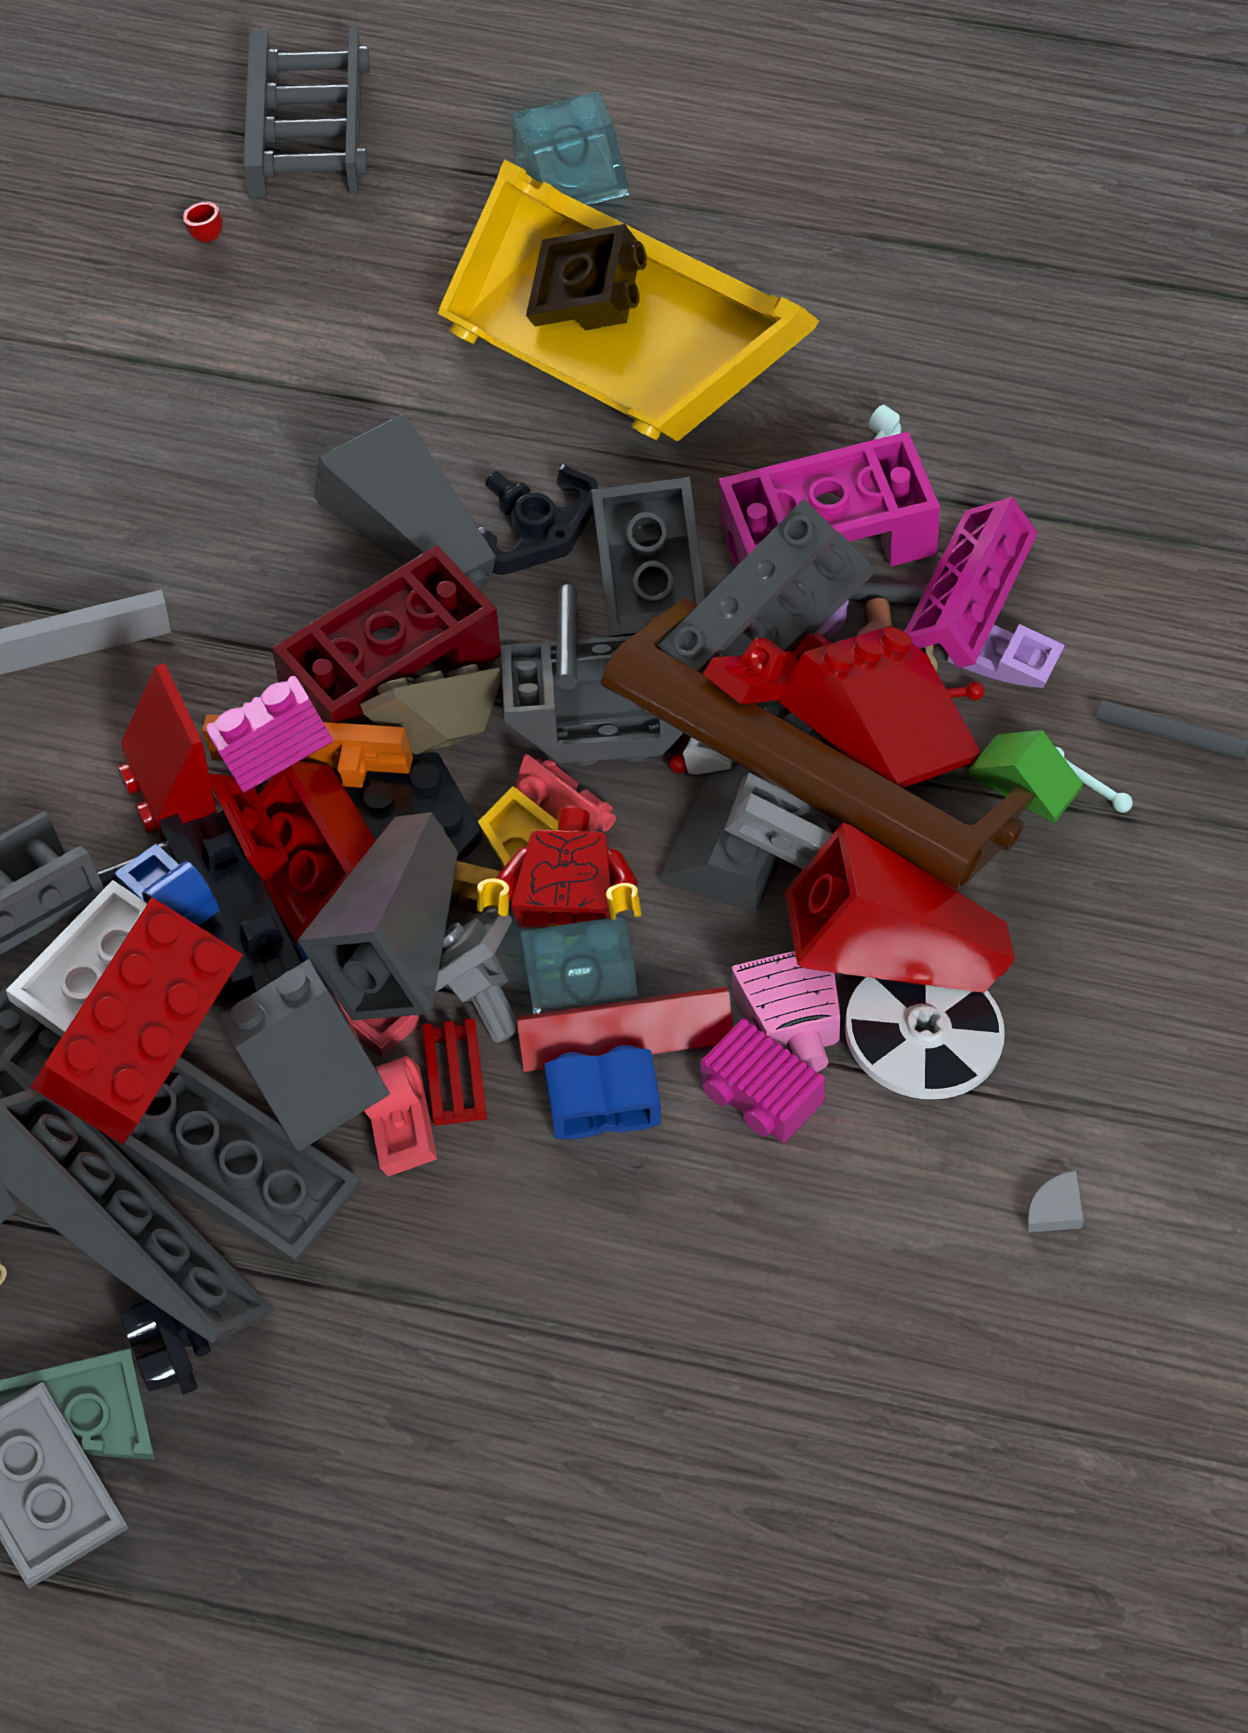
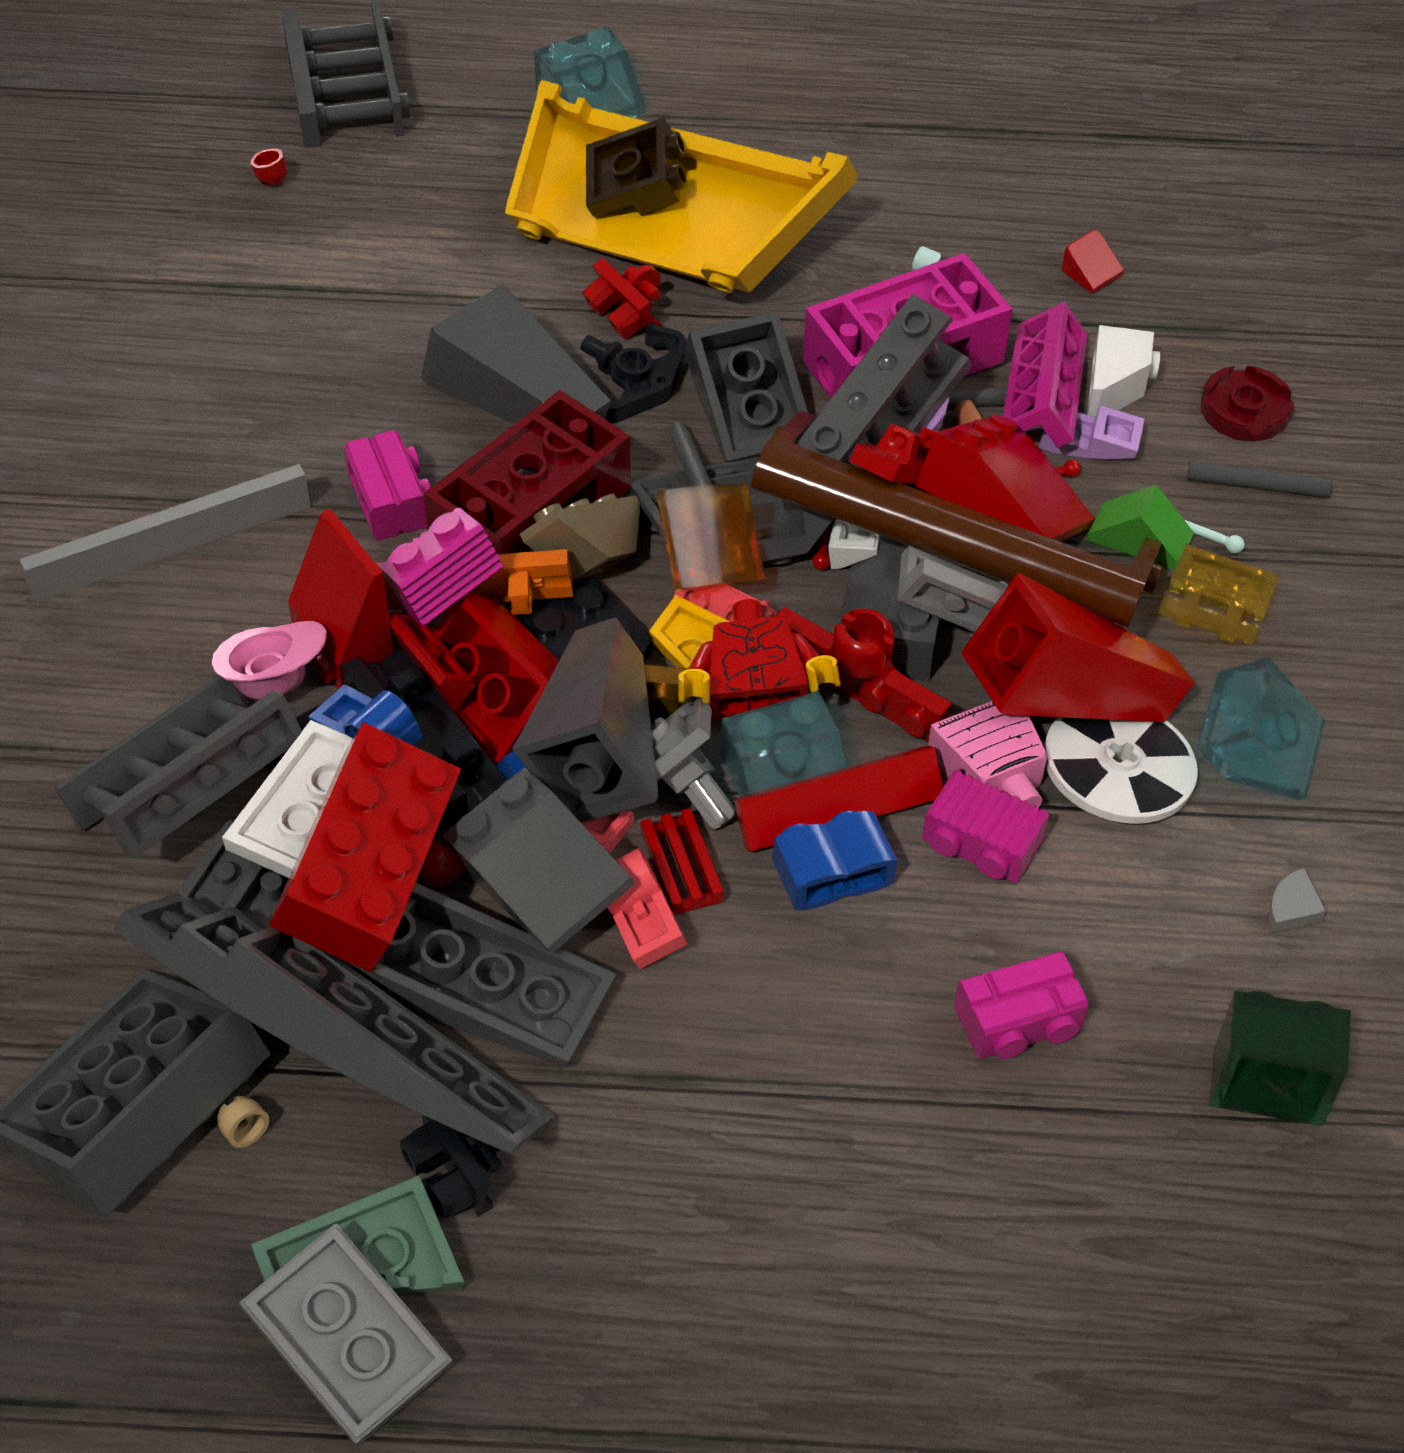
camera: 15 degrees left, 5 degrees down
none -> bright pink piece [212,621,327,700]
none -> dark pink brick [344,430,431,541]
none -> red hinge [420,841,465,888]
none -> red hips [582,257,662,340]
none -> clear orange slope [657,484,766,591]
none -> red plate [775,606,952,742]
none -> dark pink brick [954,951,1088,1059]
none -> slope [1061,229,1124,294]
none -> white slope [1087,325,1160,417]
none -> clear yellow plate [1158,544,1280,645]
none -> clear light blue slope [1197,657,1325,800]
none -> dark red tile [1200,366,1294,442]
none -> clear green brick [1209,990,1351,1126]

